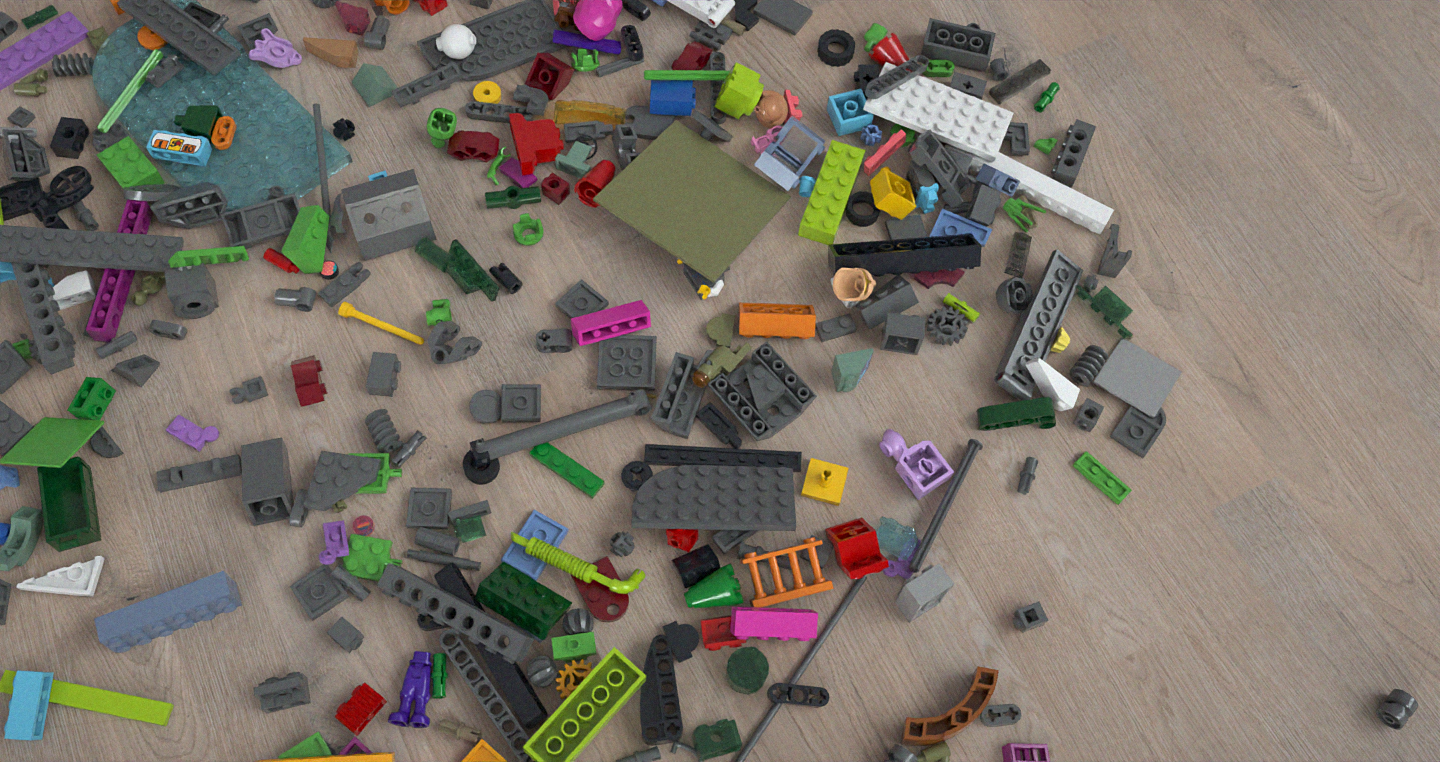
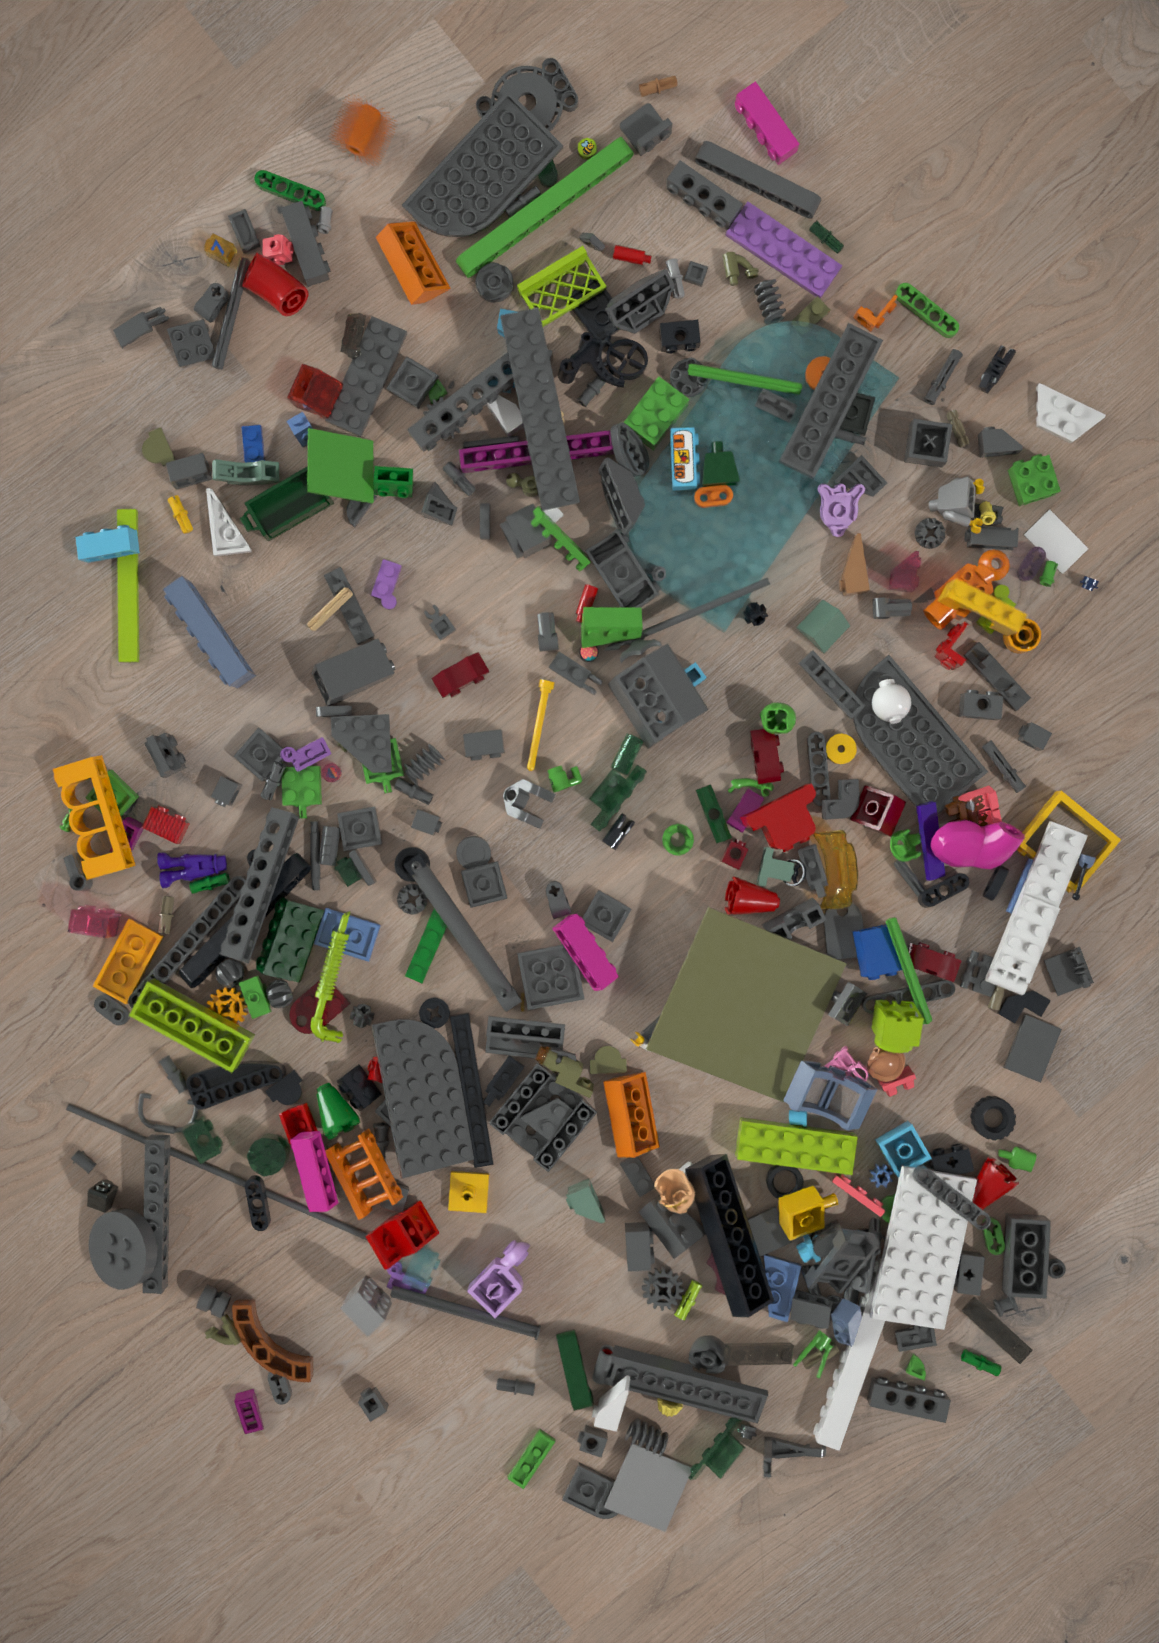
camera: 85 degrees right, 25 degrees up
none -> yellow axle [167,495,193,534]
none -> tan axle [307,587,353,631]
none -> dark grey gear [397,884,428,915]
none -> dark grey brick [411,809,442,835]

